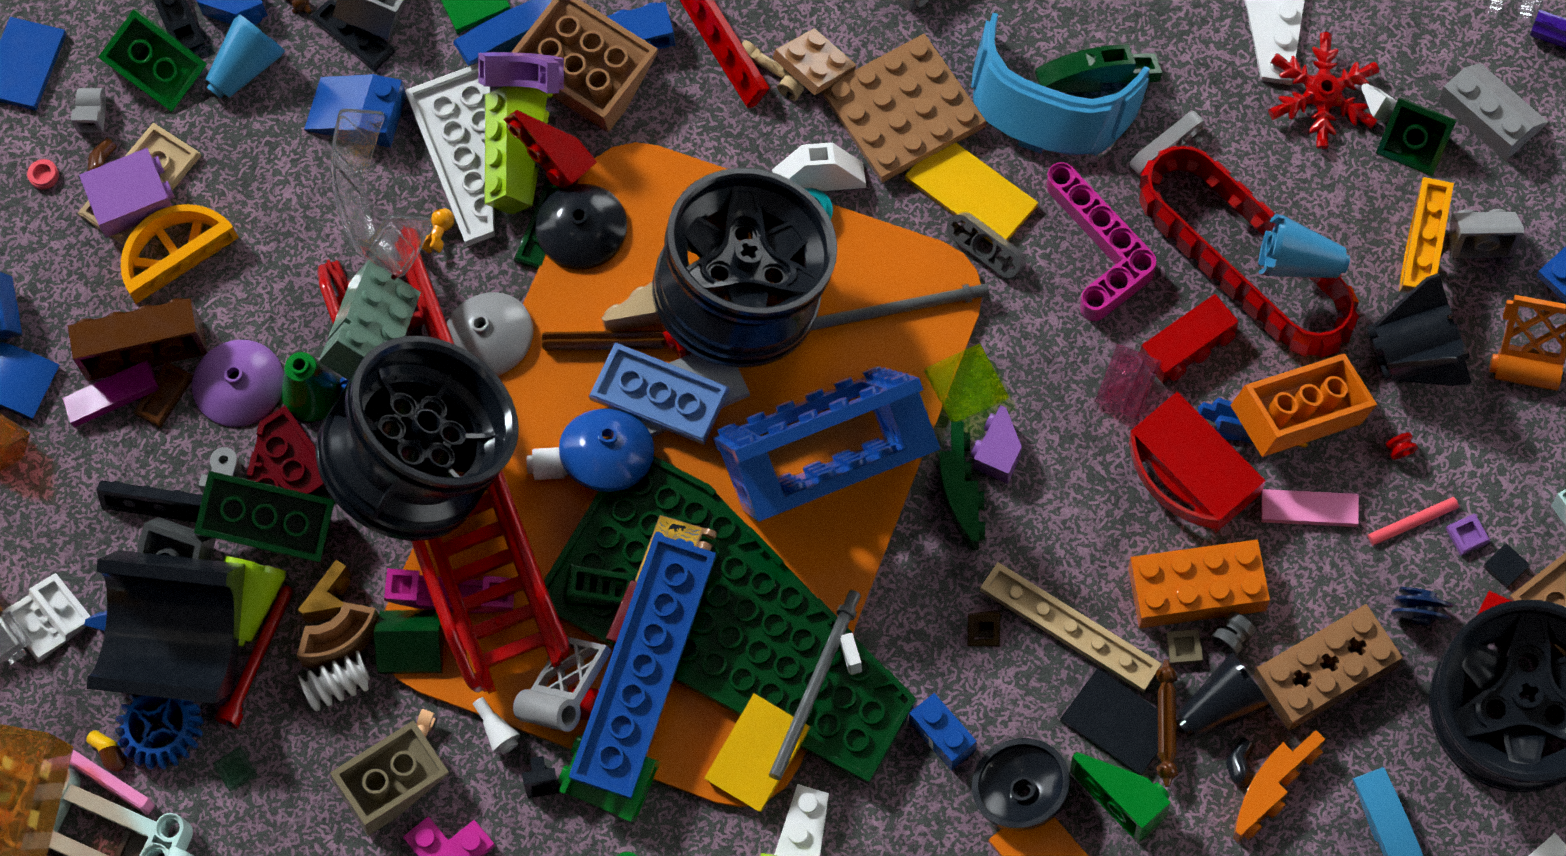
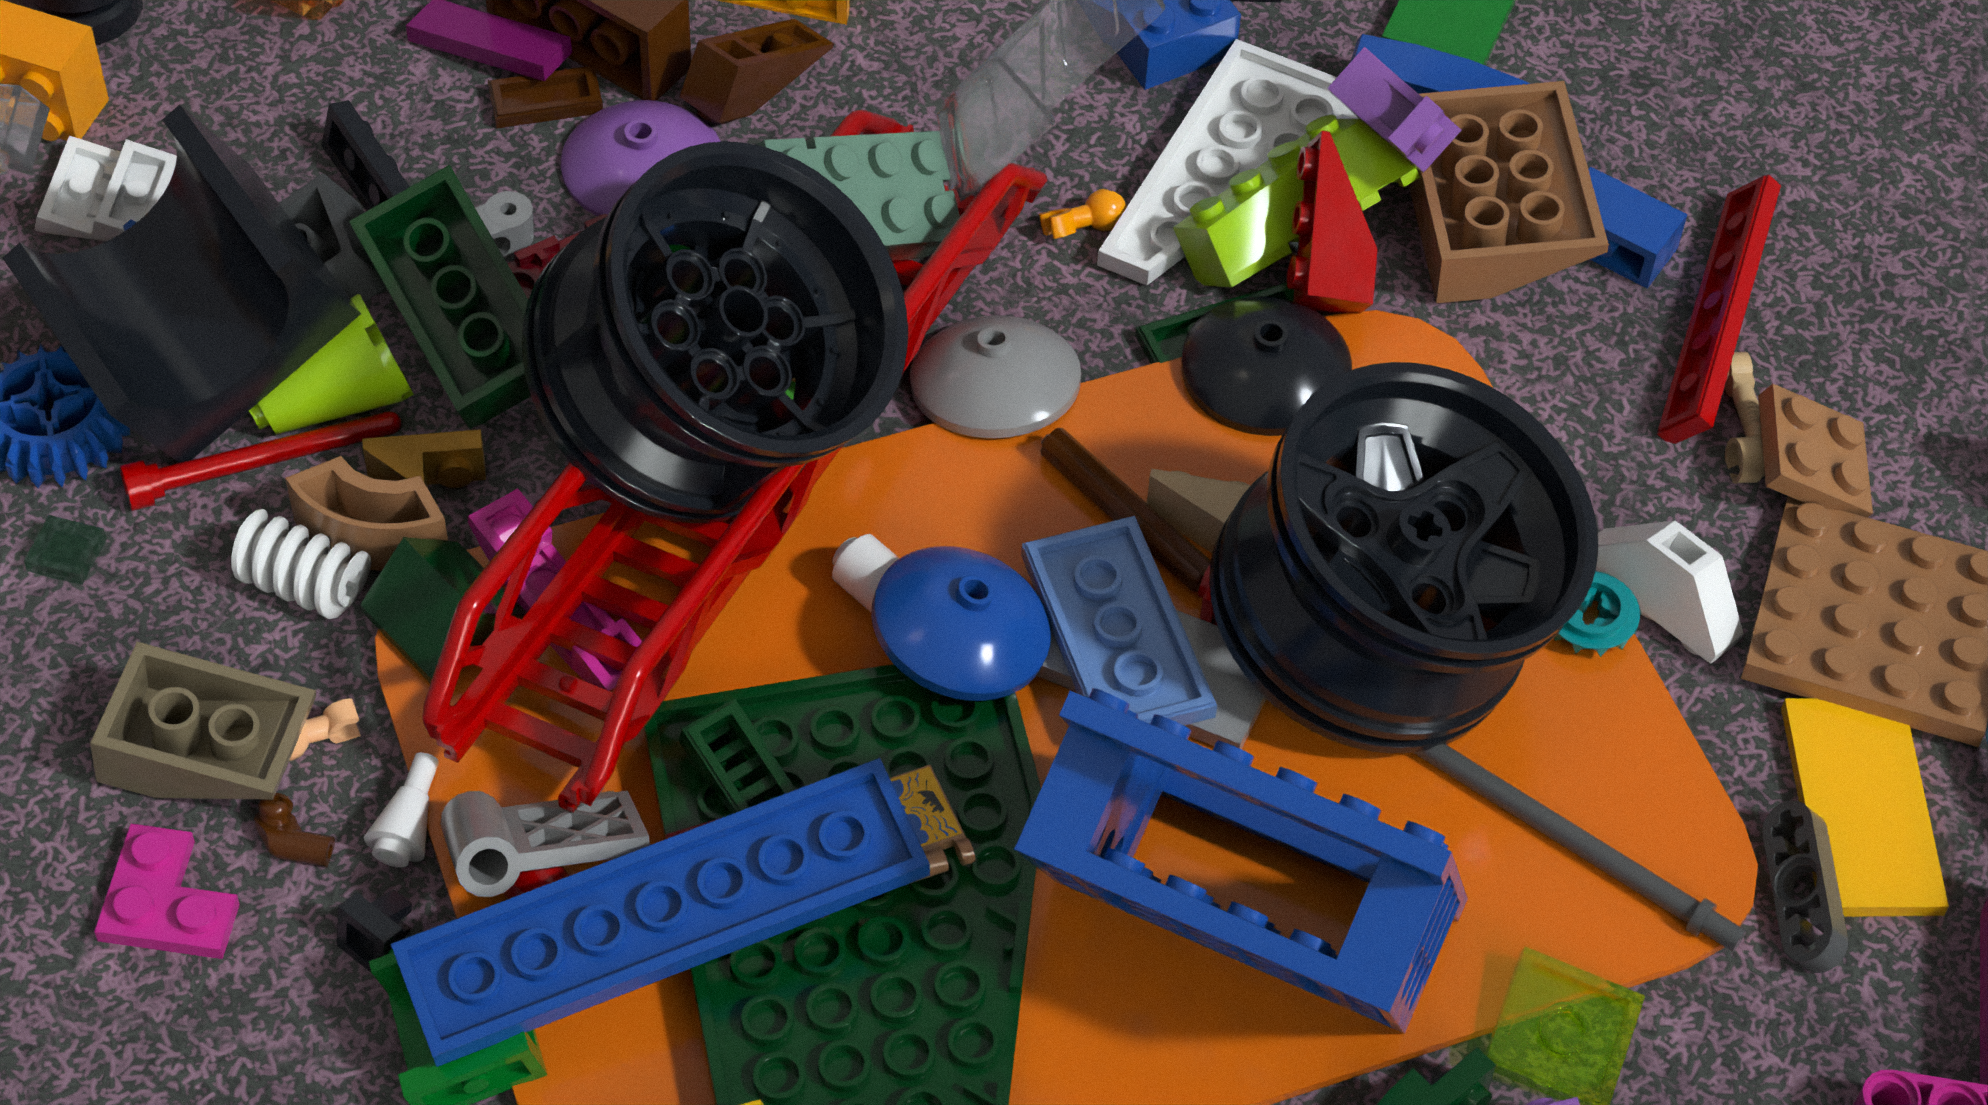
camera: 40 degrees right, 15 degrees down
none -> reddish brown arm [254,793,335,867]
none -> reddish brown slope [679,18,834,124]

